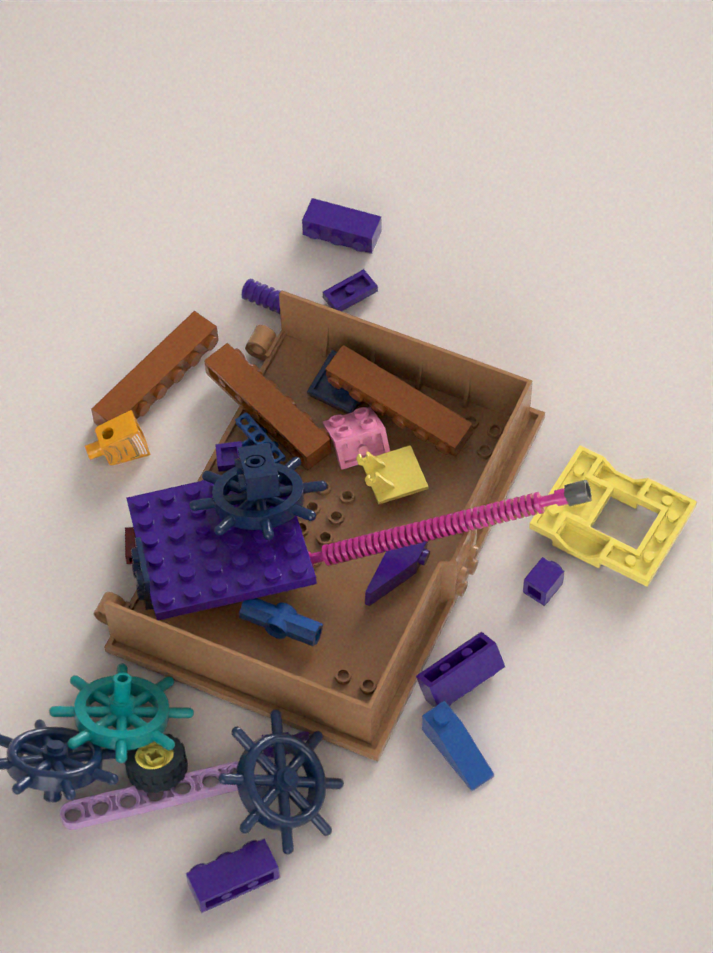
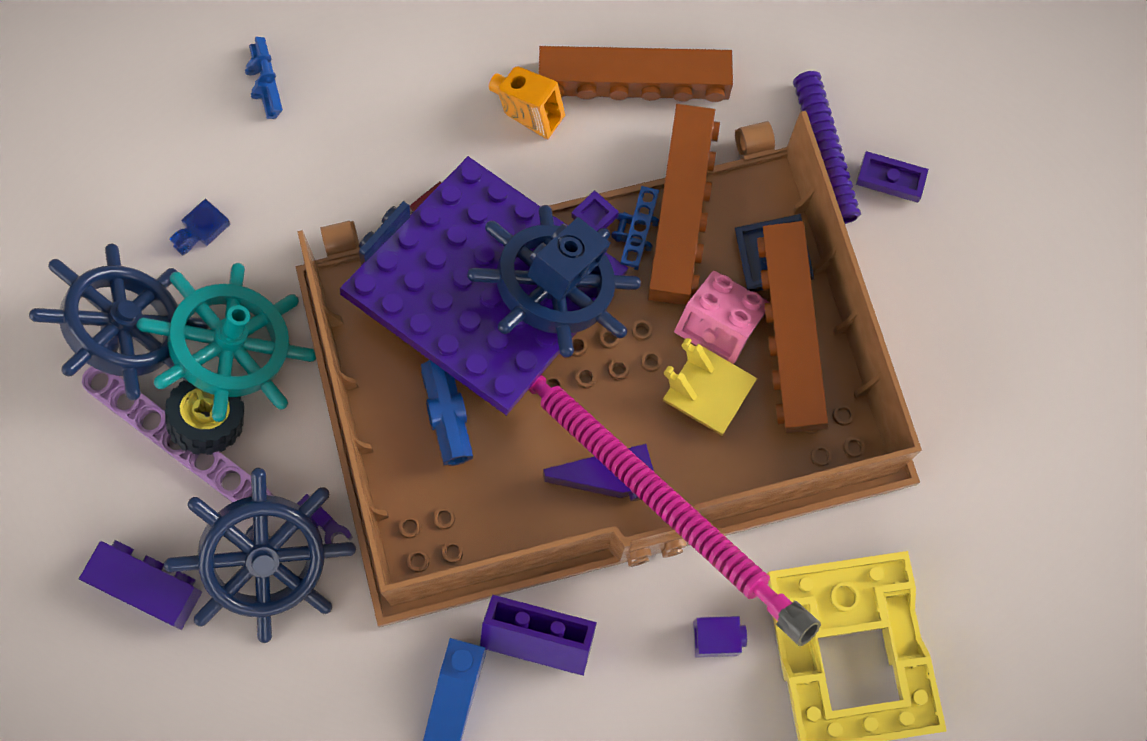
camera: 45 degrees right, 15 degrees up
dark purple brick [302,198,382,254] -> none
none -> clear blue plate [169,198,231,256]

